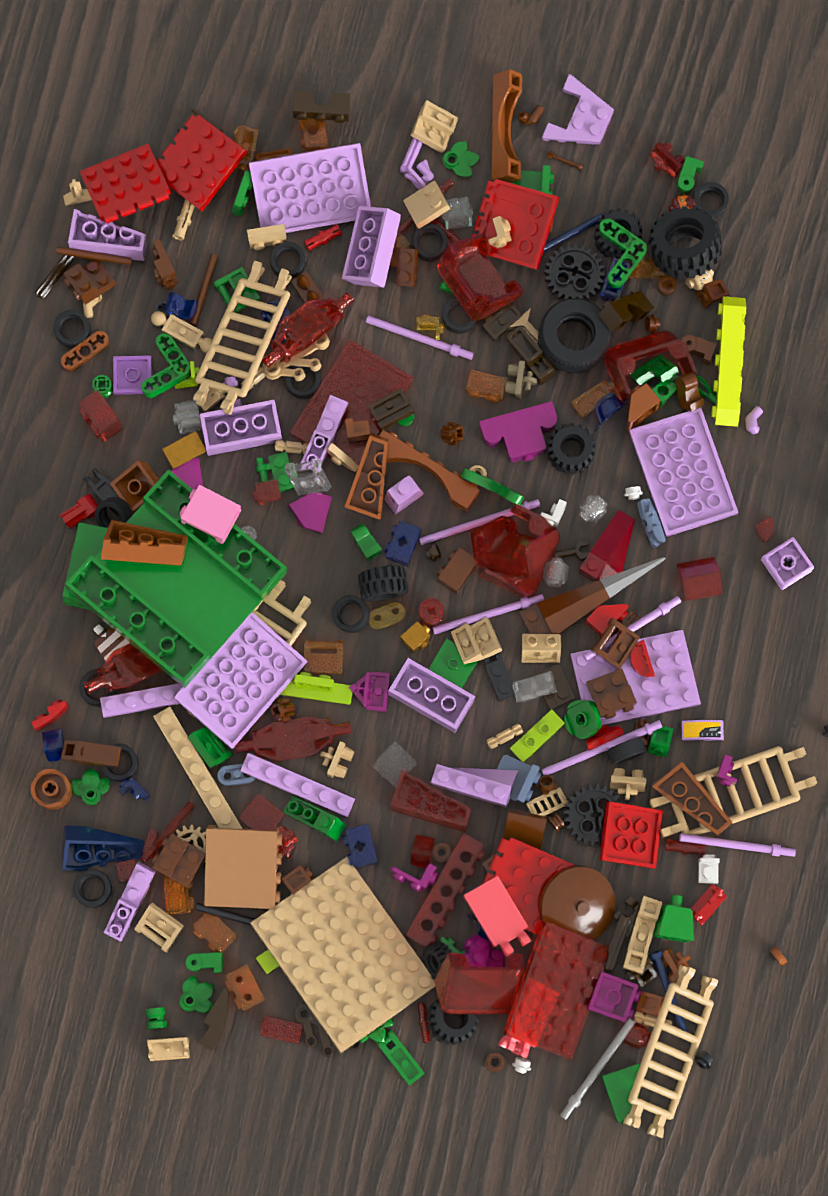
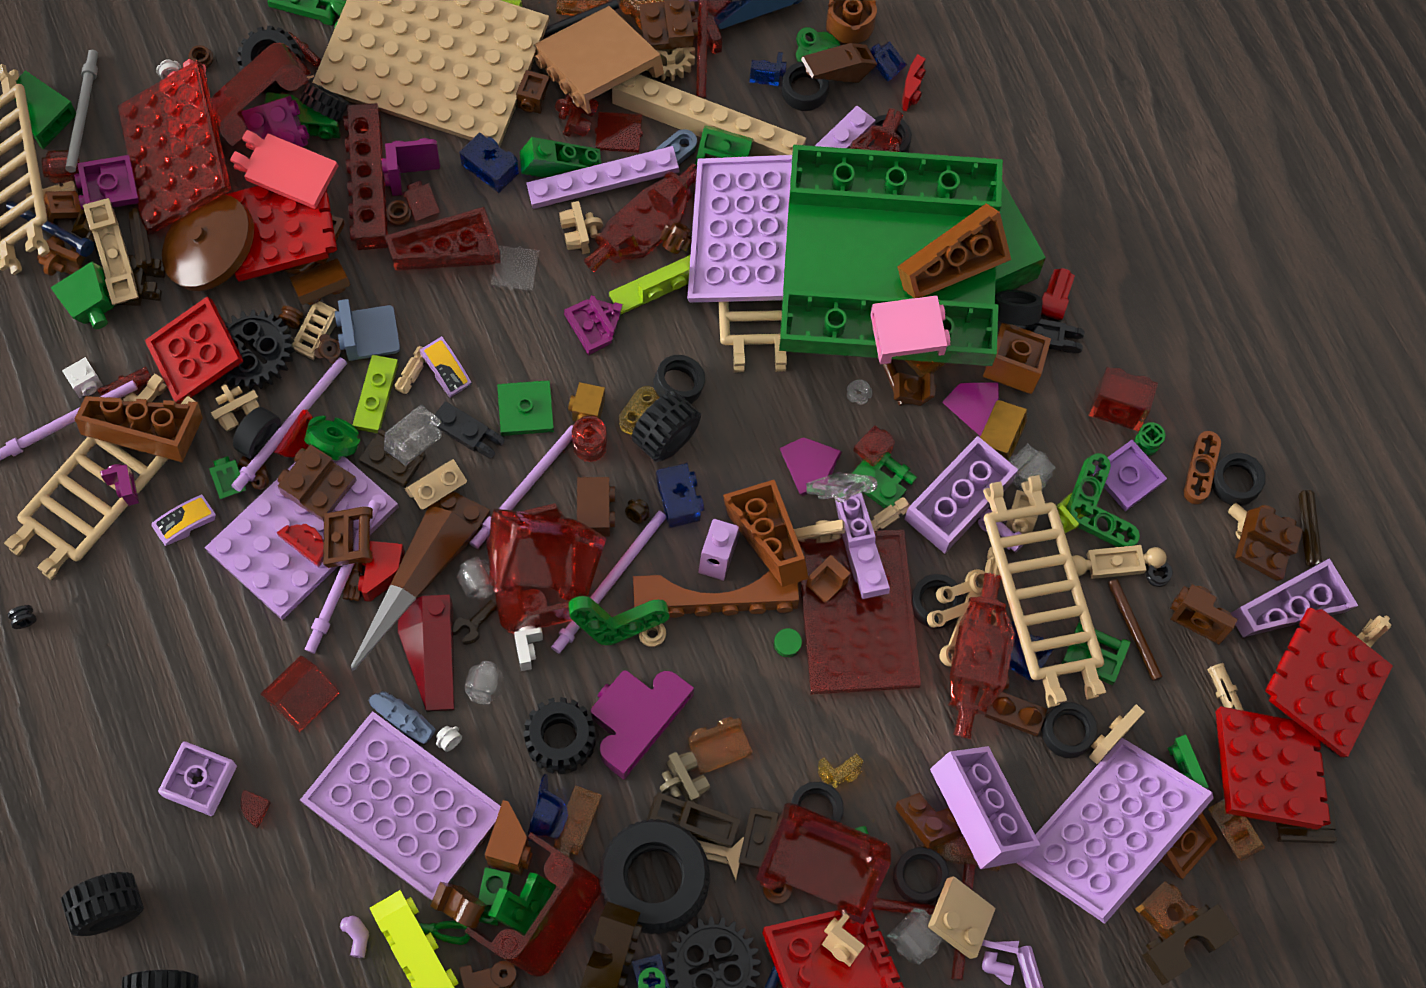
camera: 140 degrees right, 10 degrees down
reddish brown bar [56,246,132,265] -> none
clear blue bracket [164,293,197,319] -> none
red pin [304,224,342,251] -> none
clear orange plate [304,639,344,674] -> none
green leg [350,523,382,562] -> none
lavender bar [366,315,474,360] -> none
dark brown plate [368,388,415,431] -> none
lavender brick [388,658,475,733] -> none
lavender wedge [431,764,518,808] -> none
reddish brown gear [441,422,464,445] -> none
tan slope [451,617,502,664] -> none
reddish brown plate [645,314,660,333] -> none
red hinge [691,884,727,926] -> none
none -> slope [420,336,472,398]

